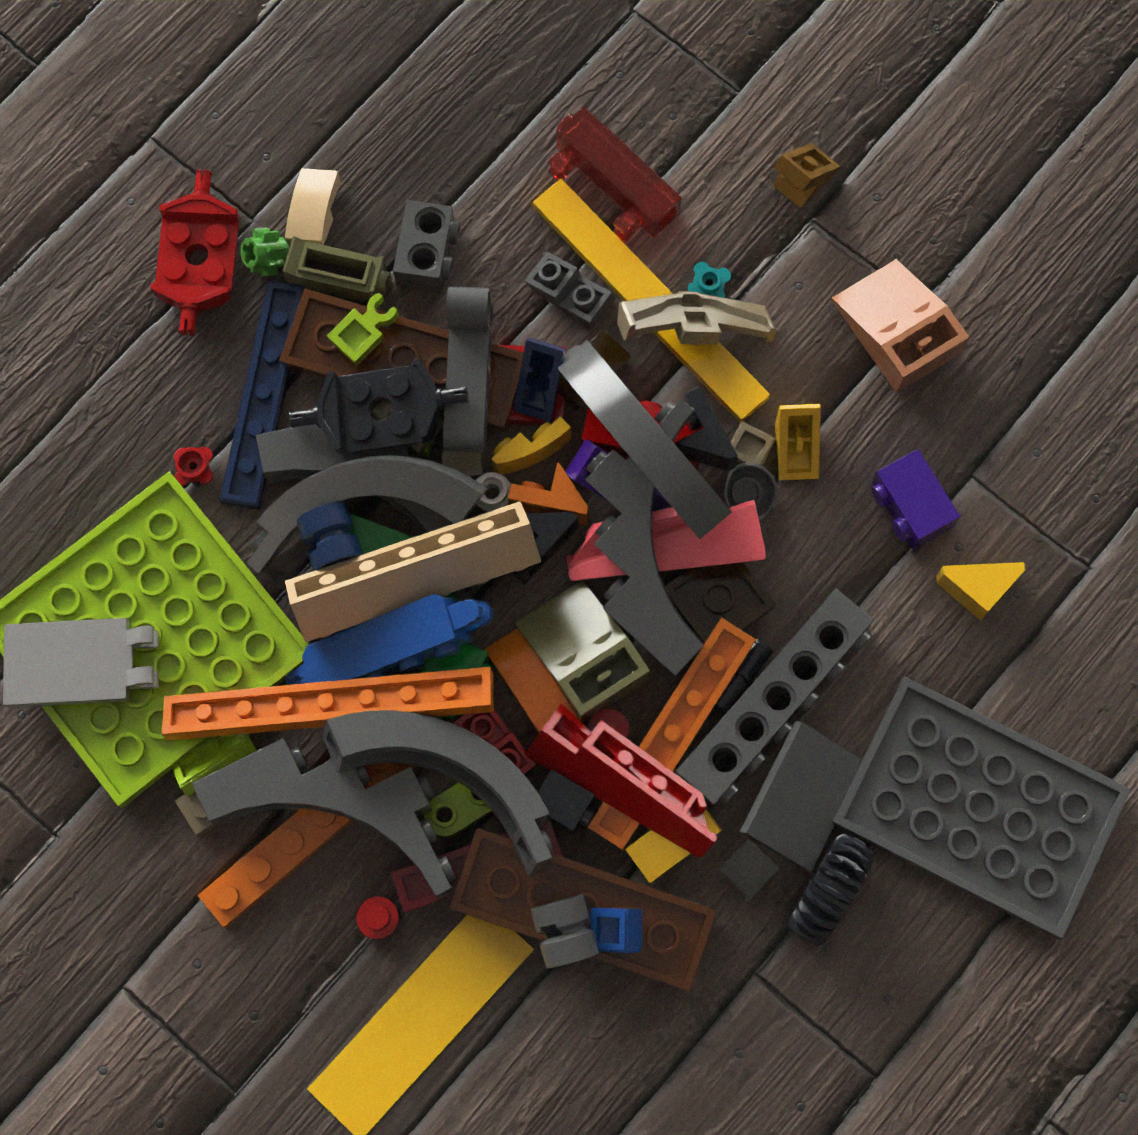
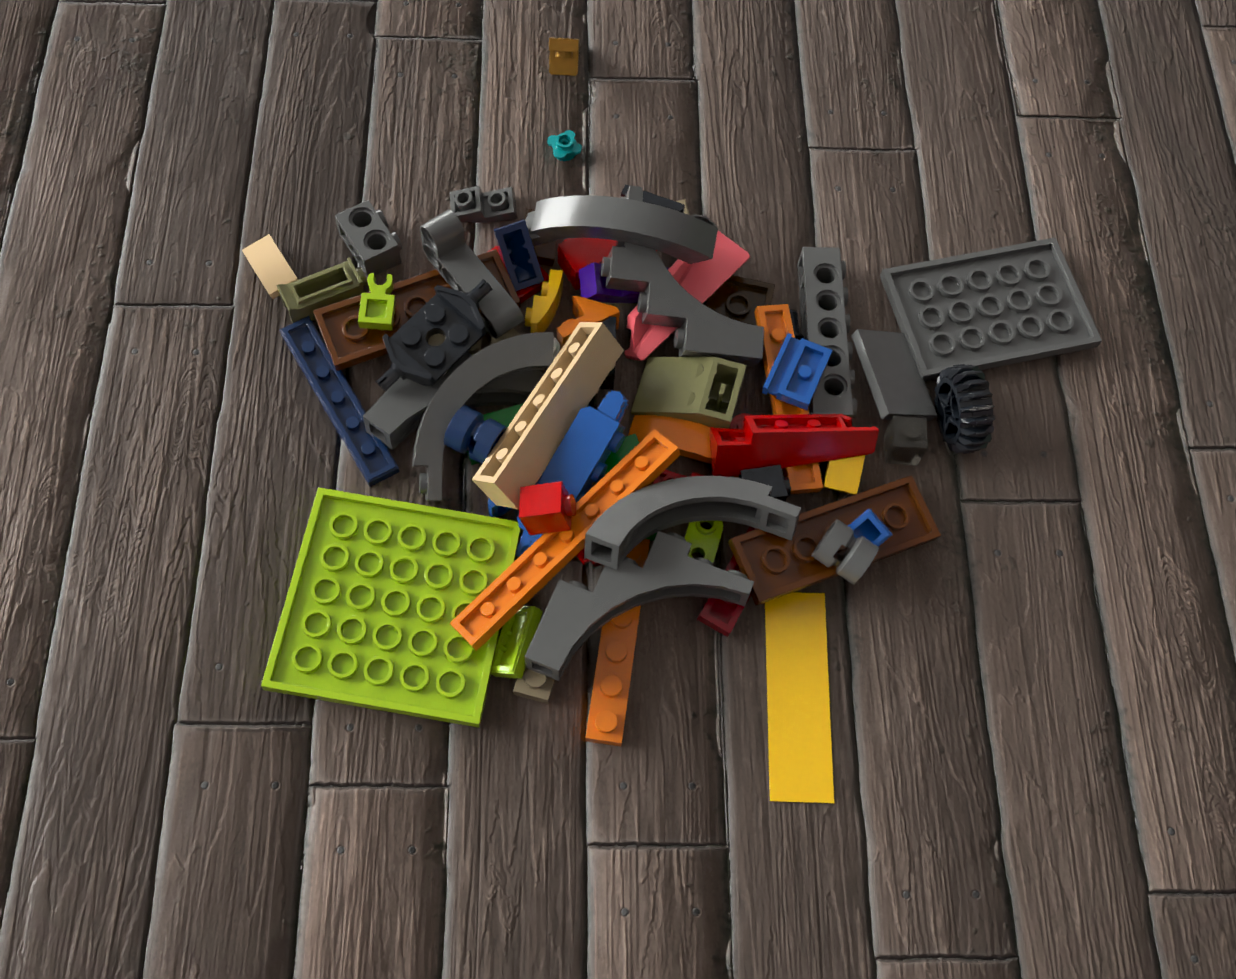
camera: 50 degrees left, 10 degrees down
light grey tile [3,618,159,708] -> none
red plate [150,169,240,336] -> none
red plate [174,447,214,486] -> none
bright green gear [241,228,289,277] -> none
red plate [356,897,399,939] -> none
yellow tile [532,179,770,423] -> none
clear red brick [548,107,682,243] -> none
dark tan plate [617,291,777,345] -> none
yellow slope [775,404,821,480] -> none
nougat slope [831,259,970,393] -> none
dark purple brick [871,449,960,550] -> none
yellow slope [936,562,1025,621] -> none
none -> red brick [519,481,576,535]
none -> blue plate [762,333,833,410]

